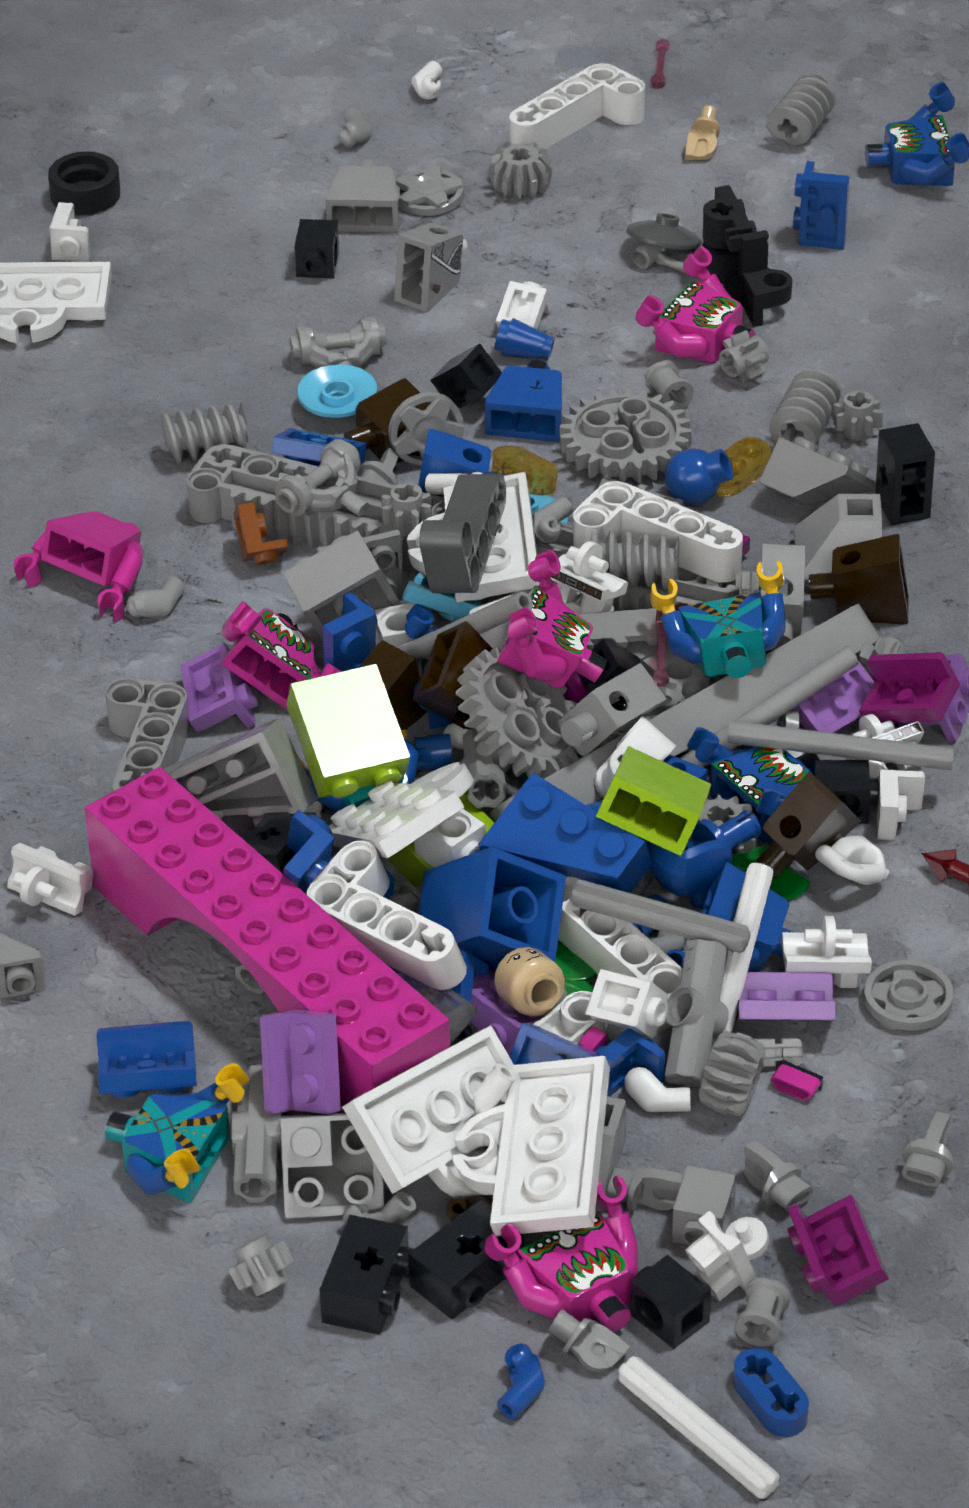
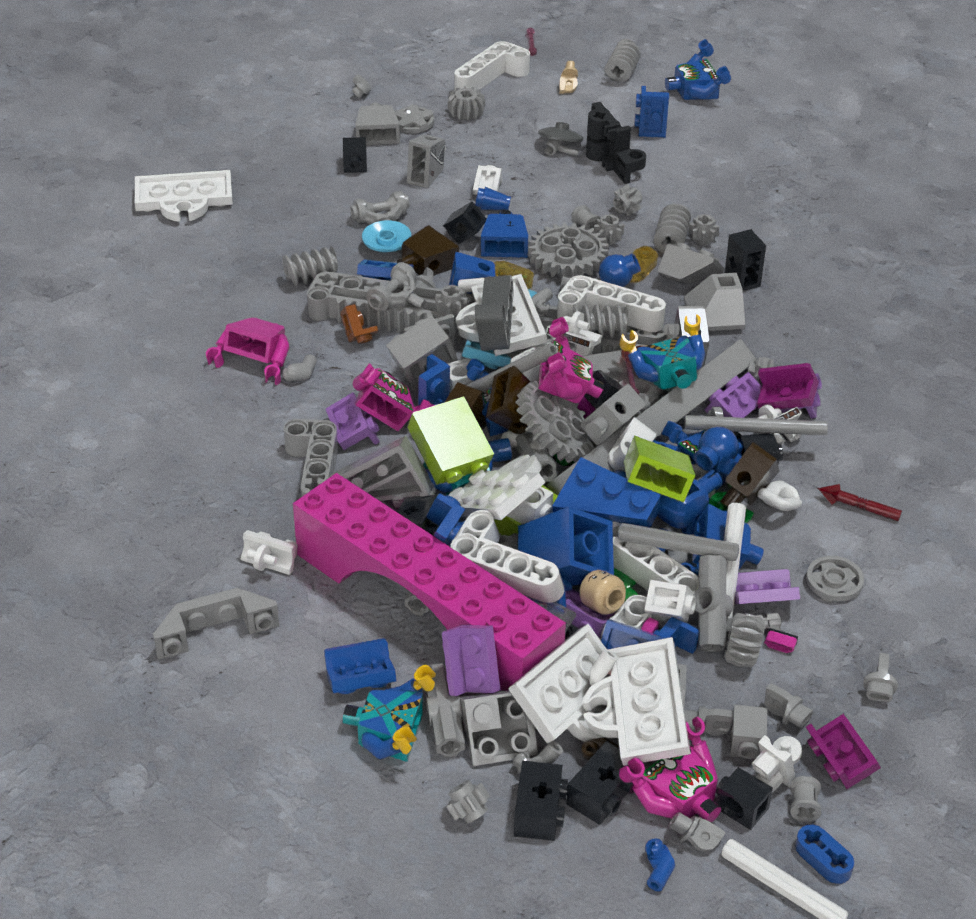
camera: 10 degrees left, 0 degrees up
black tyre [48,151,120,215] -> none
white bracket [49,202,91,262] -> none
light grey wheel [388,392,464,466] -> none
white arm [411,61,442,100] -> none
white arm [624,1067,691,1112] -> none
dark pink torso [635,247,755,363] -> none
light grey piece [680,646,859,768] -> none
white hips [781,915,872,988] -> none
dark brown torso [809,534,909,624] -> none
white bracket [877,770,925,840] -> none
none -> light grey gear [594,214,624,245]
none -> blue piece [694,427,739,471]

